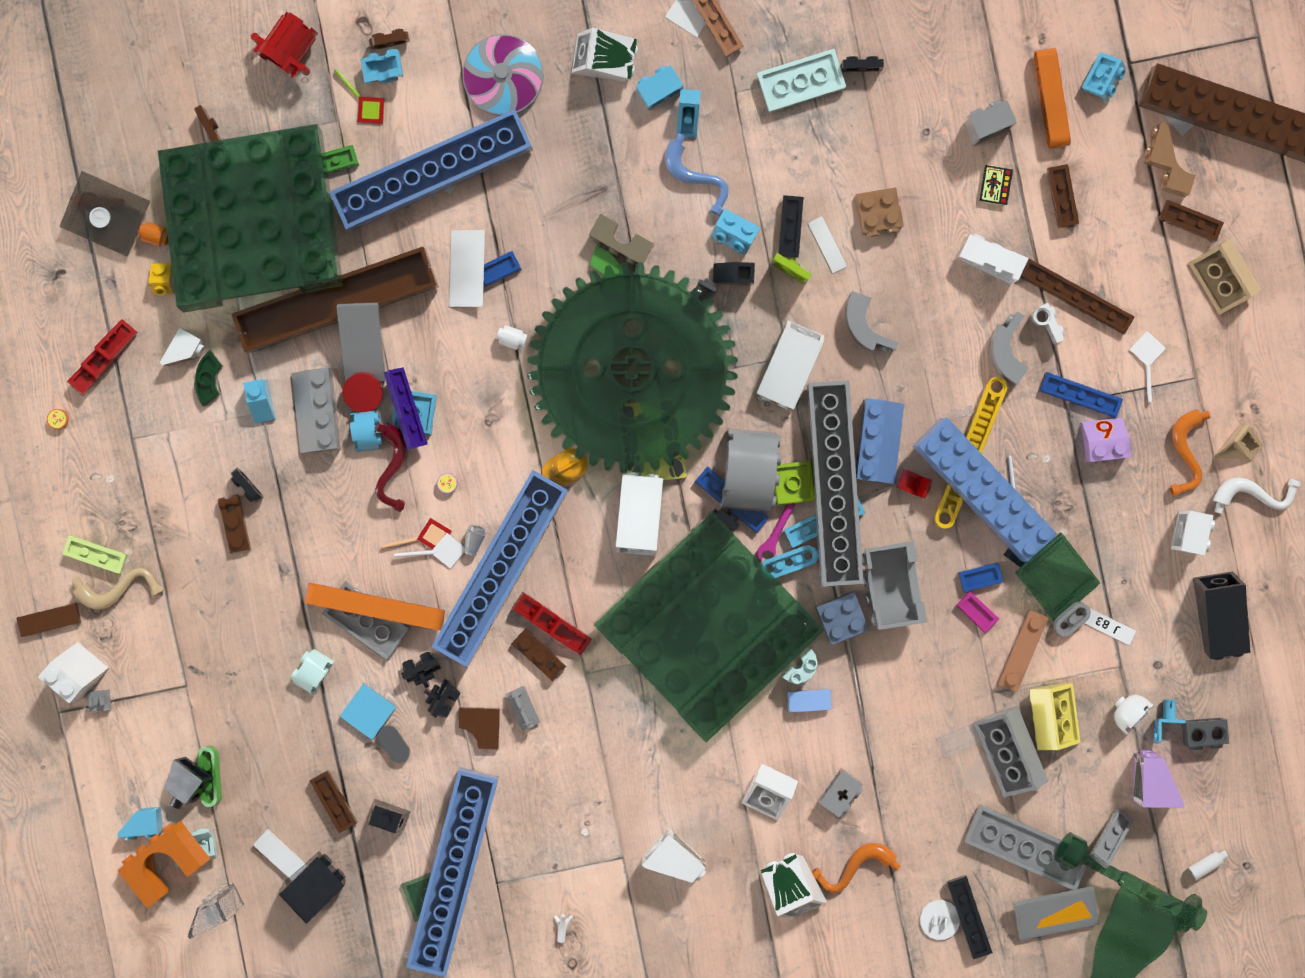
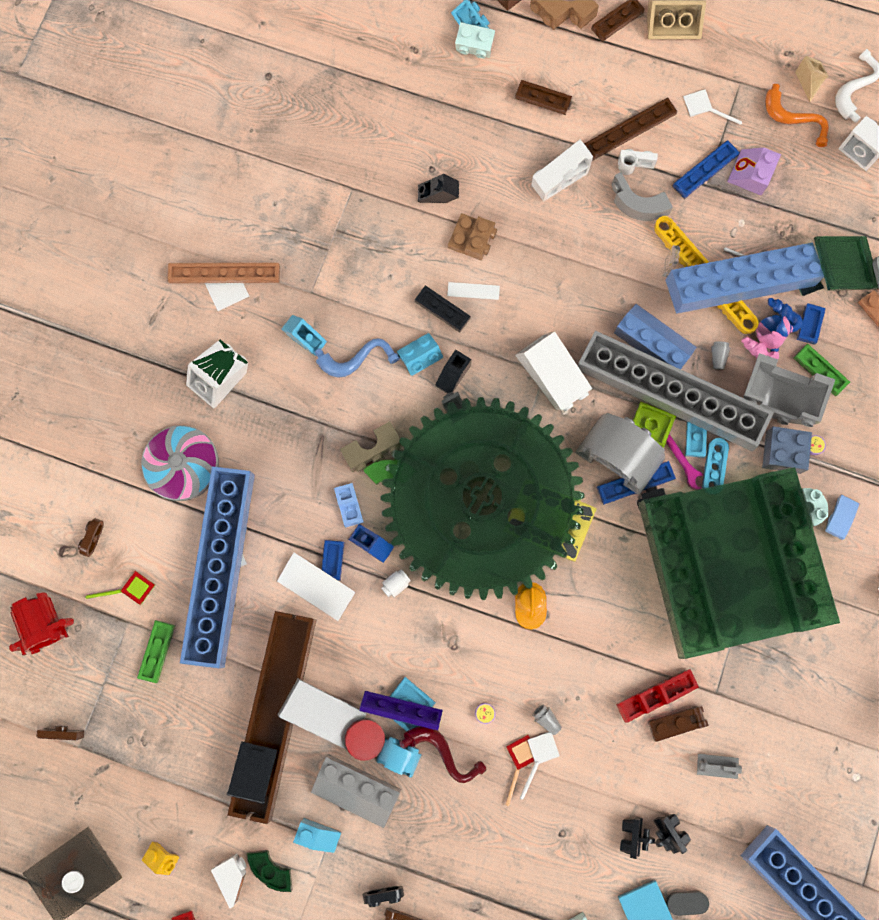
camera: 50 degrees left, 10 degrees down
orange brick [138,222,170,247] -> none
clear green plate [158,124,343,313] -> none
orange beam [304,583,445,631] -> none
light grey tile [322,581,411,661] -> none
medium azure cylinder [361,49,403,84] -> none
medium blue brick [432,470,569,667] -> none
reddish brown tile [459,707,500,749] -> none
white slope [616,472,663,556] -> none
medium azure brick [636,65,683,110] -> none
light aqua plate [757,49,846,113] -> none
lime plate [771,253,812,284] -> none
black plate [841,56,884,72] -> none
light grey arch [845,291,898,353] -> none
red bracket [896,469,932,499] -> none
dark pink tile [955,591,999,633] -> none
light grey brick [964,100,1017,146] -> none
piece [979,165,1013,205] -> none
orange beam [1034,48,1071,149] -> none
none -> black container [227,741,277,804]
none -> light blue slope [334,483,364,528]
none -> blue slope [348,524,394,563]
none -> black slope [418,174,459,203]
none -> light aqua bracket [455,22,495,59]
none -> light grey cone [711,341,731,370]
none -> hair [741,298,803,360]
none -> bright green tile [793,343,850,396]
none -> light yellow tile [810,435,826,455]

